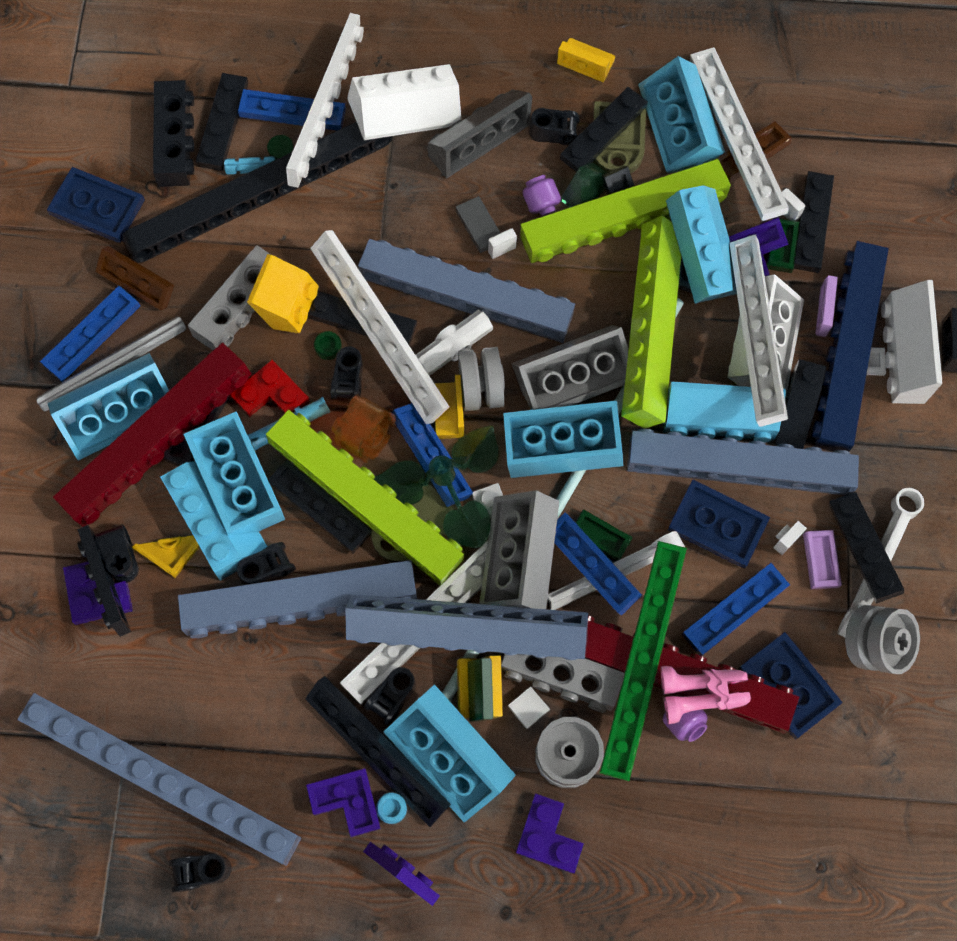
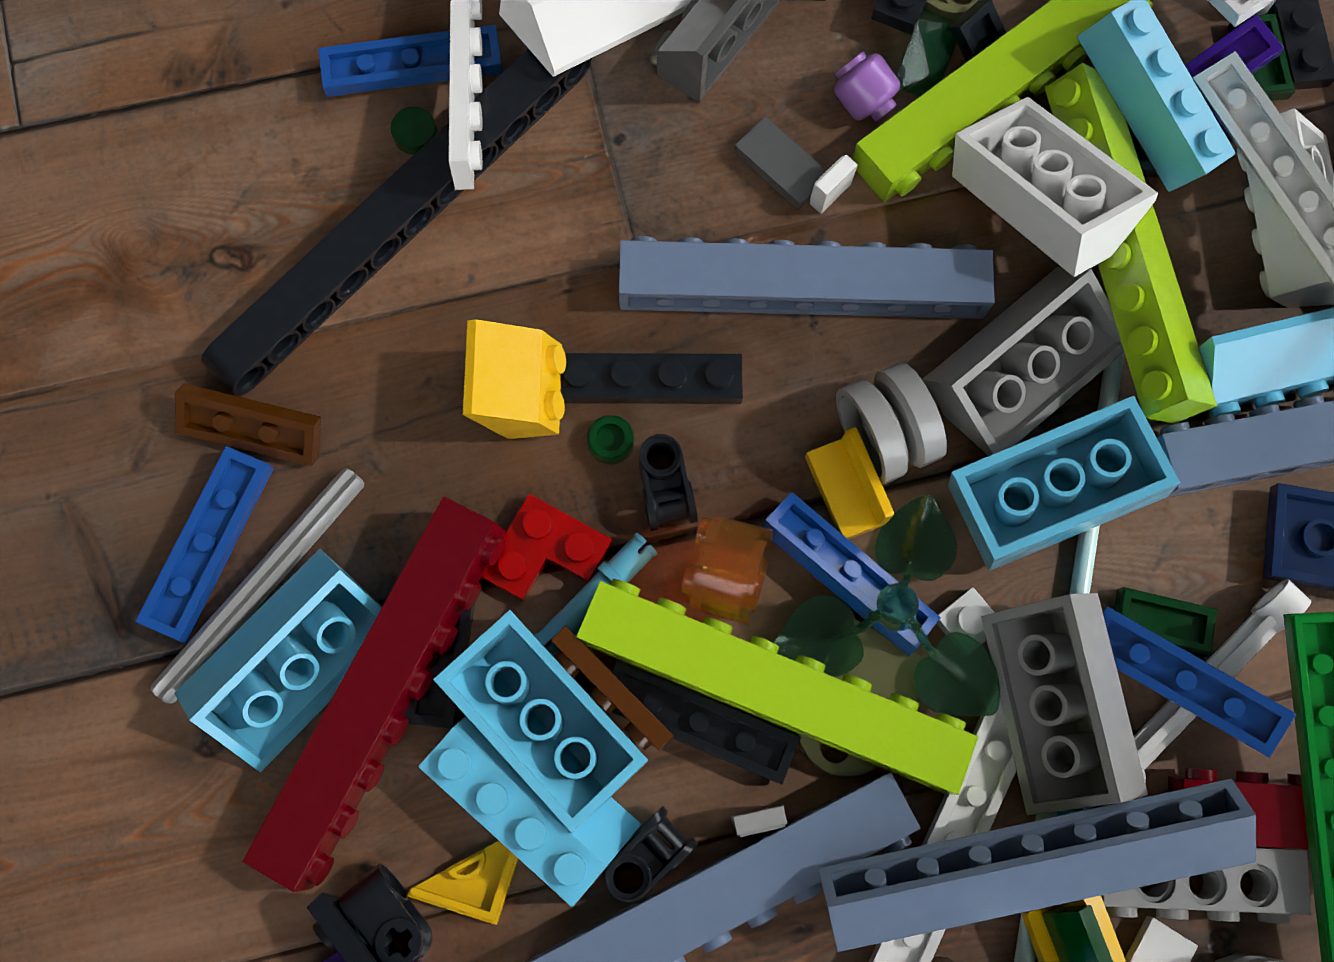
camera: 20 degrees left, 5 degrees up
dark blue plate [47,167,145,243] -> none
black brick [153,80,194,187] -> none
light grey brick [188,245,271,350] -> none
black plate [196,73,249,171] -> none
medium azure axle [224,156,276,174] -> none
white plate [310,230,450,424] -> none
white piece [416,309,493,376] -> none
none -> reddish brown plate [551,626,674,752]
none -> light grey tile [730,805,787,837]
none -> white slope [952,97,1158,277]

